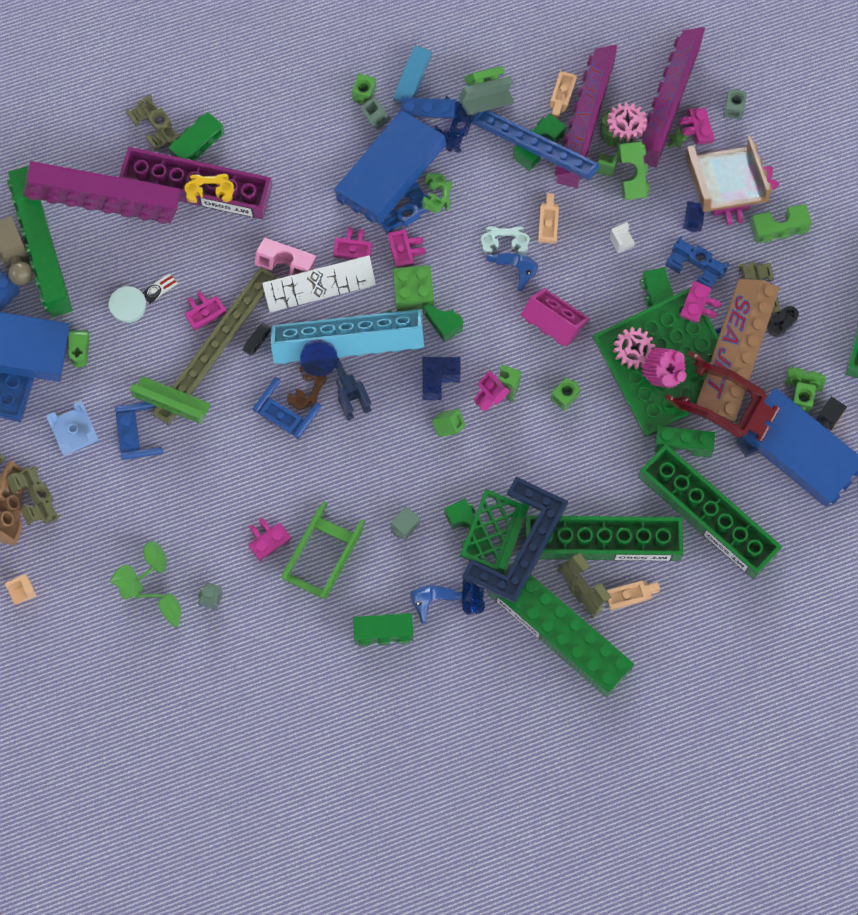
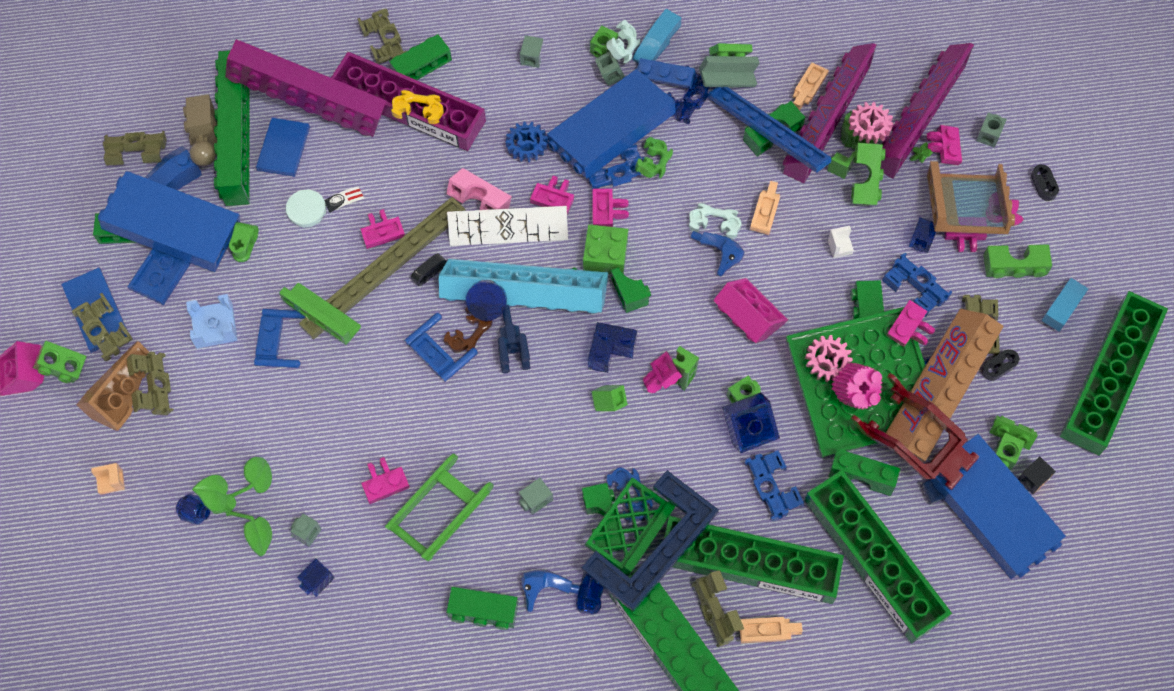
camera: 15 degrees right, 5 degrees down
none -> clear blue head [176,494,211,525]
none -> blue tile [256,118,310,177]
none -> clear blue brick [297,558,335,597]
none -> blue gear [505,121,548,162]
none -> sand green panel [520,35,543,68]
none -> light aqua helmet [607,20,641,64]
none -> blue helmet [607,468,653,523]
none -> clear blue brick [722,392,780,453]
none -> blue piece [745,450,804,521]
none -> black beam [1031,164,1059,201]
none -> dark azure slope [1042,278,1089,332]

